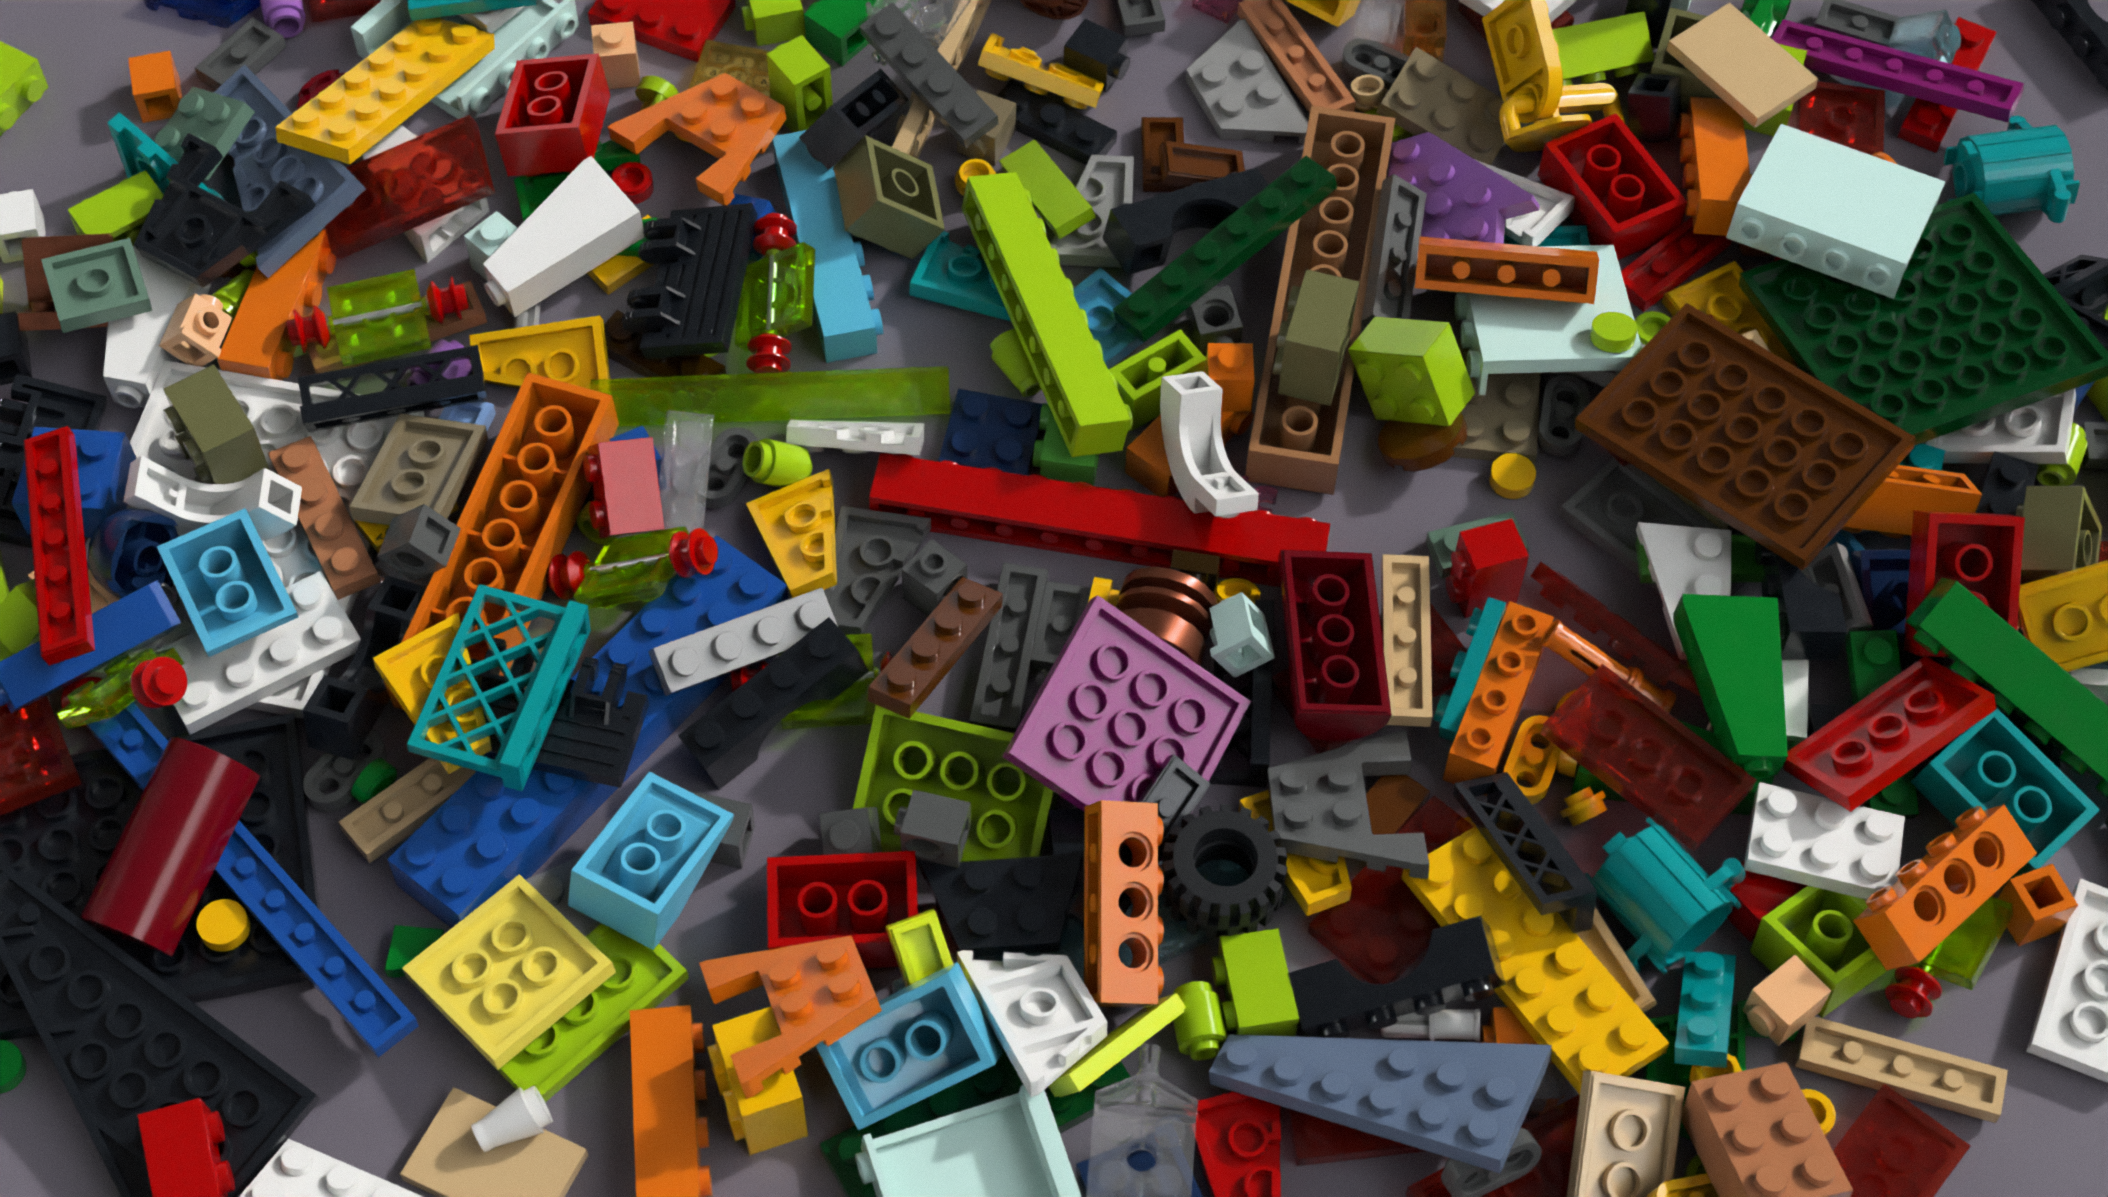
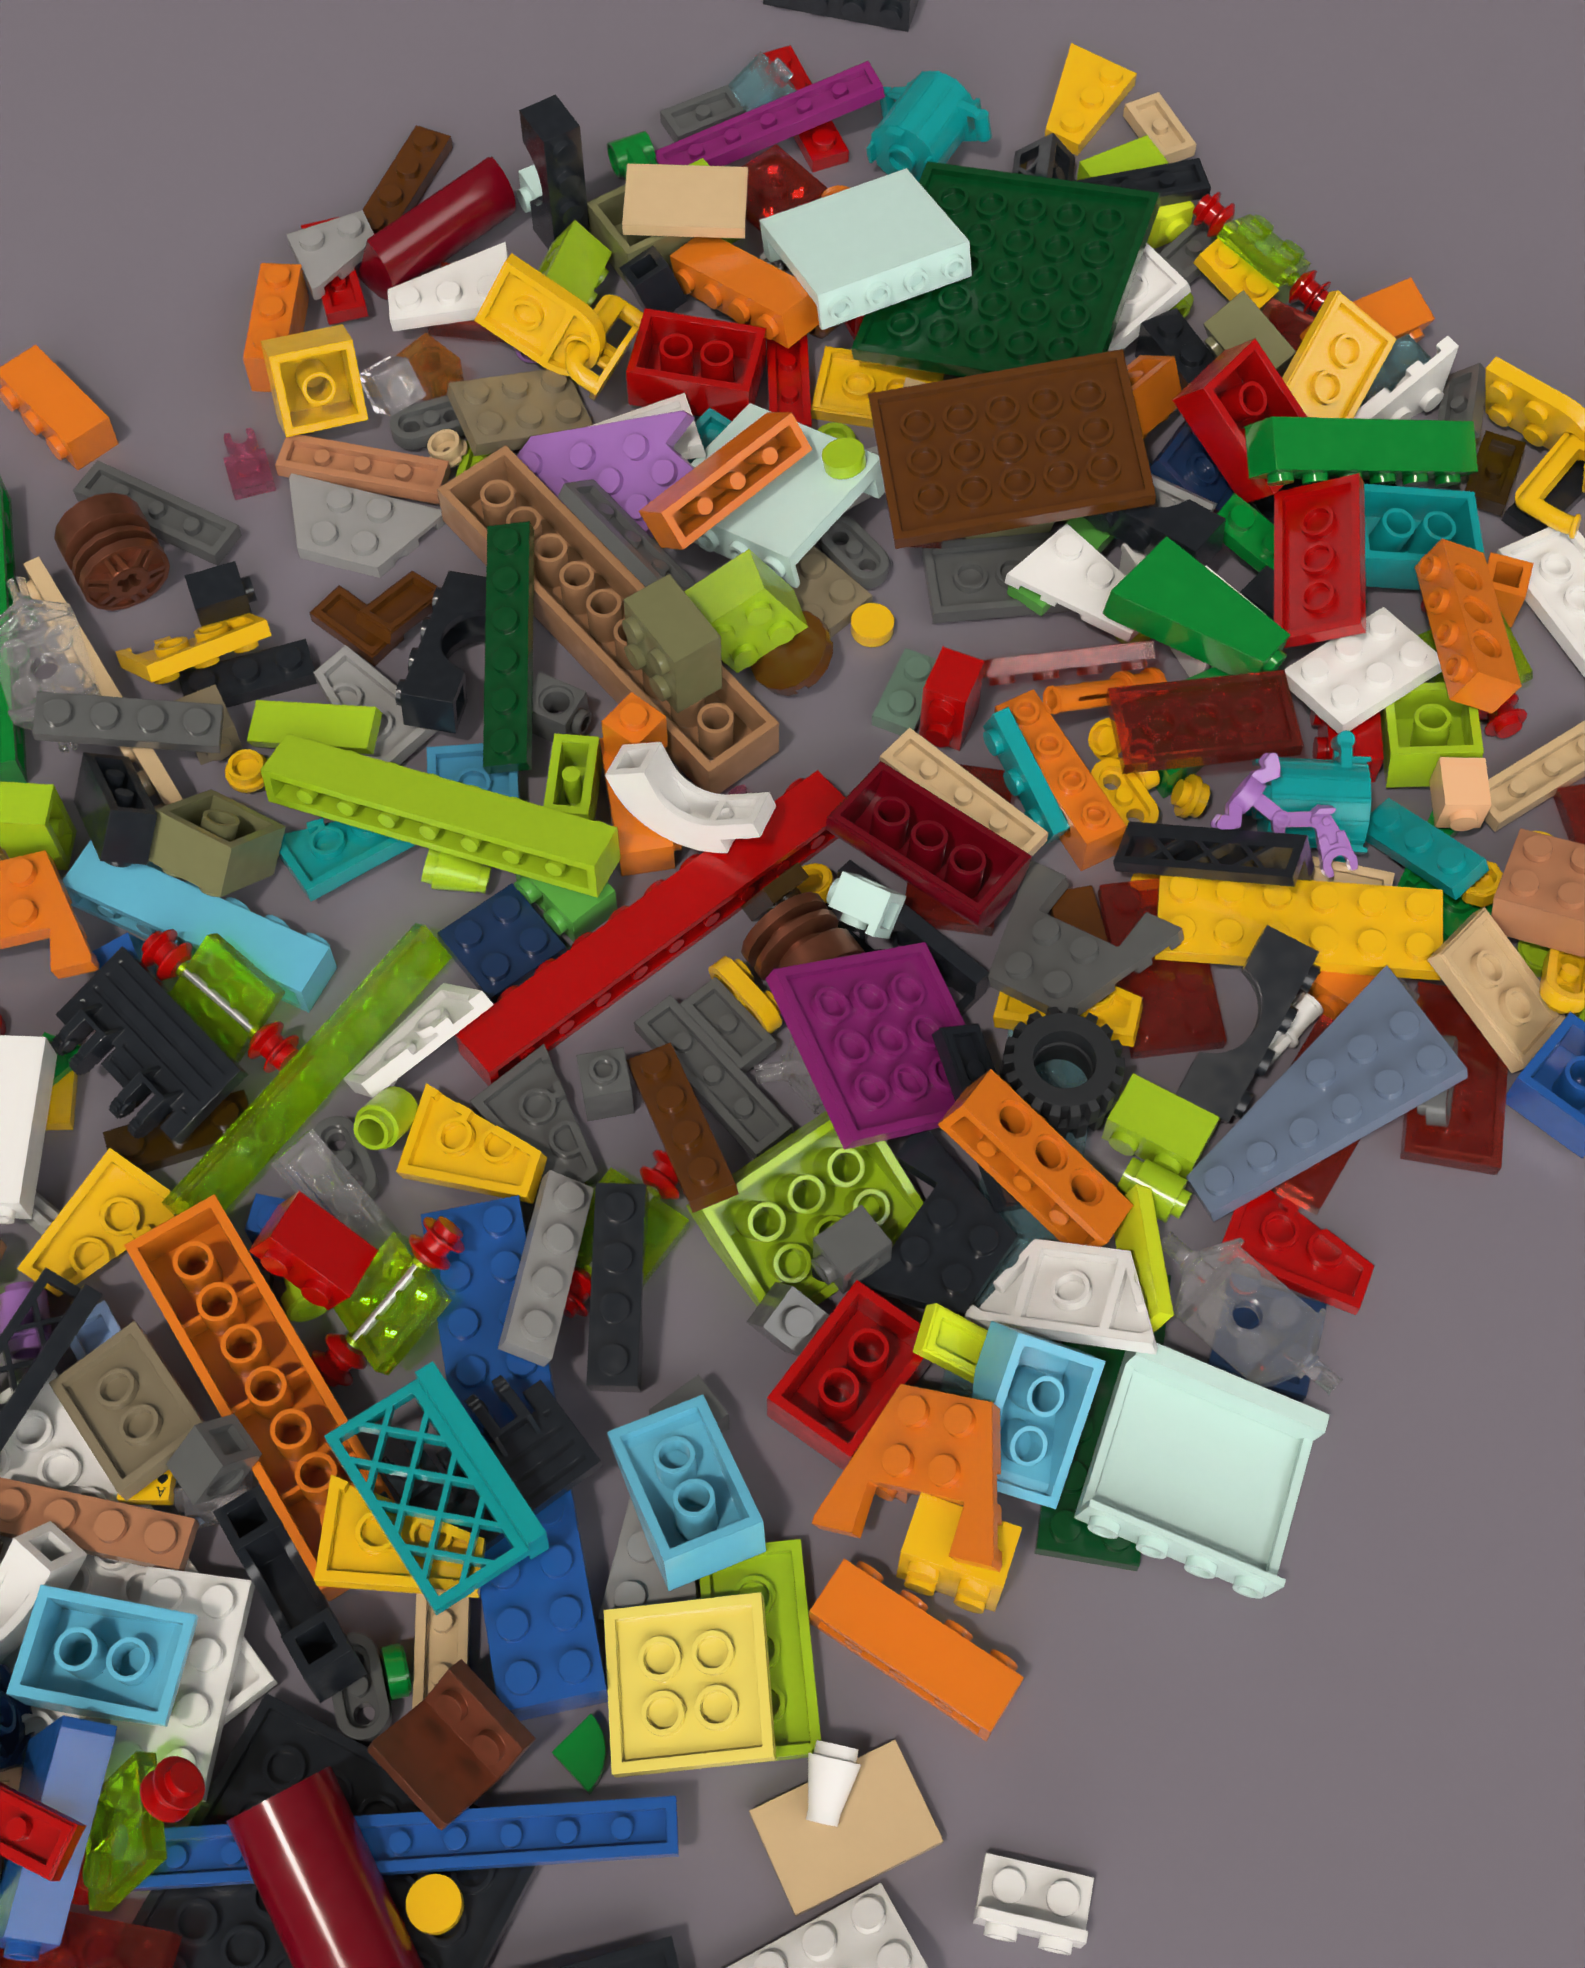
camera: 50 degrees left, 5 degrees up
none -> copper bracket [367,1659,536,1830]
none -> medium lavender piece [1210,753,1358,878]

